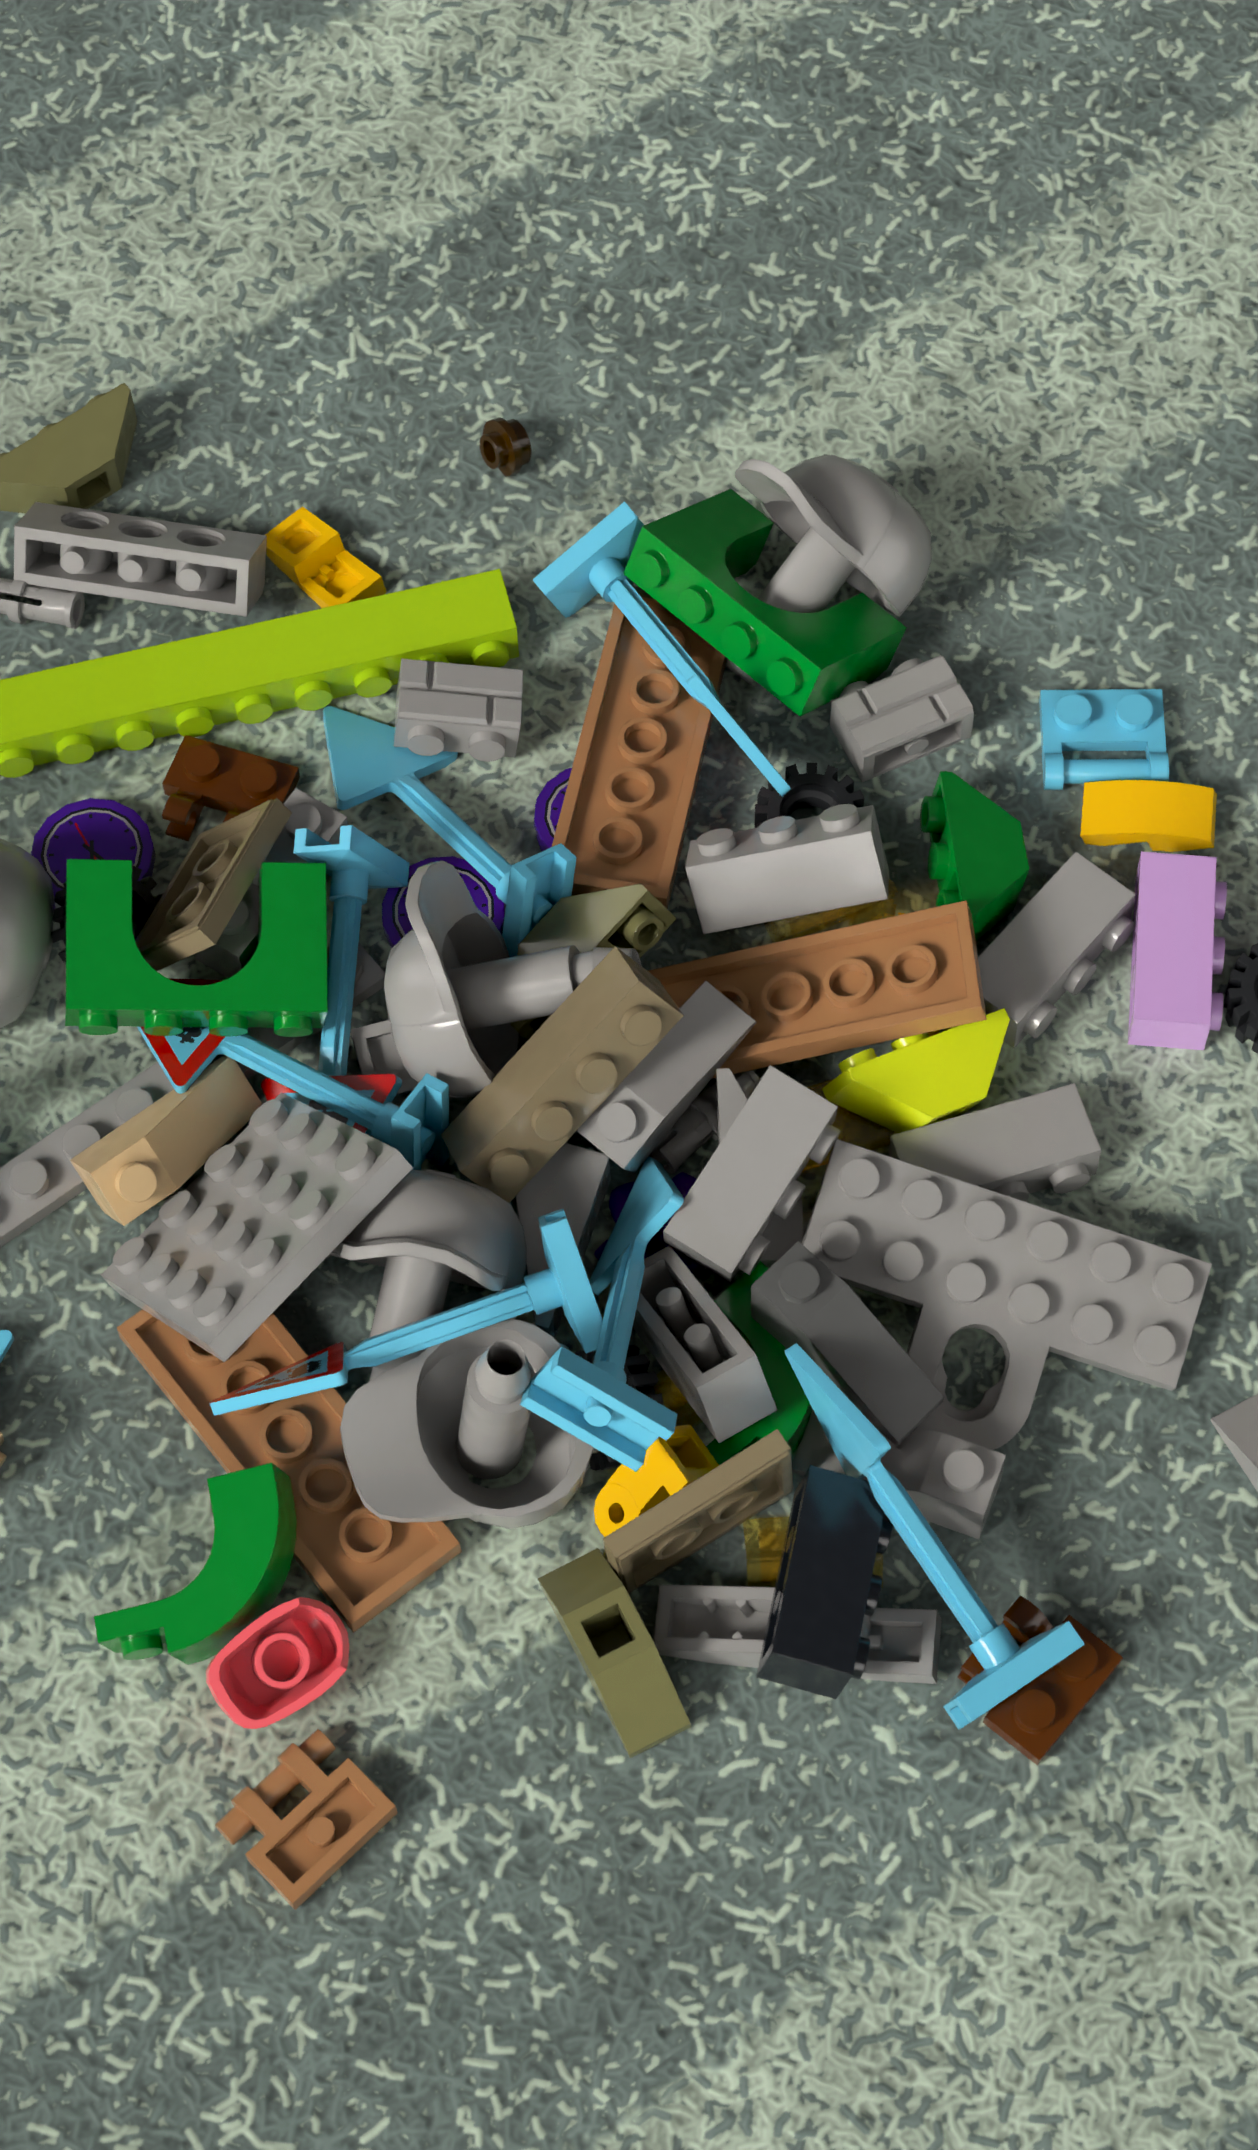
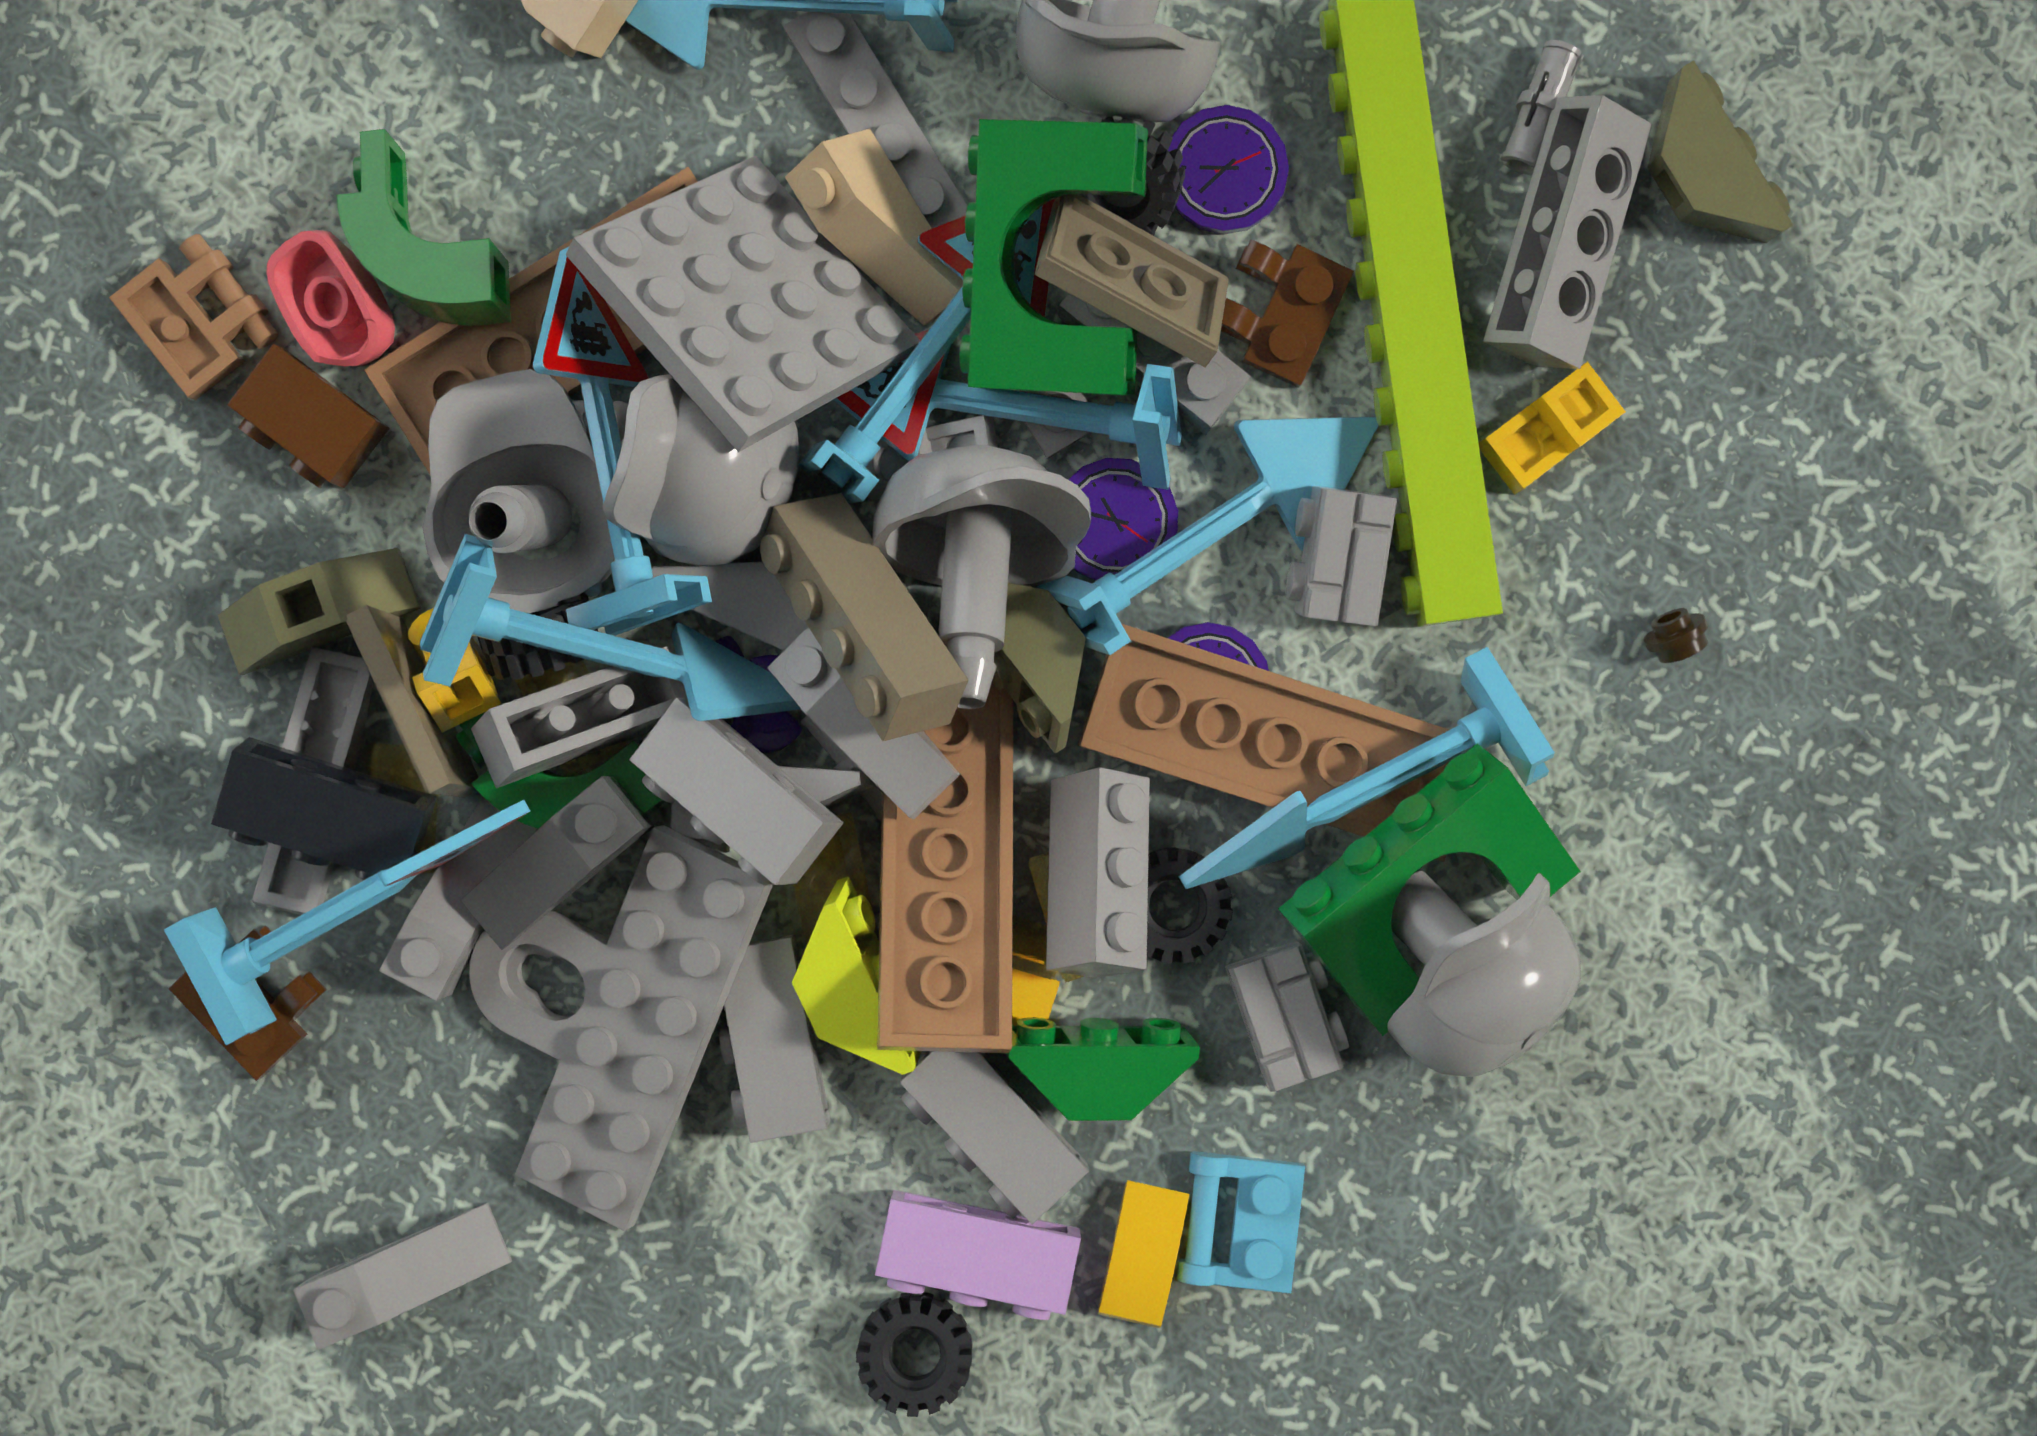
camera: 95 degrees right, 25 degrees up
none -> reddish brown brick [227,344,390,488]

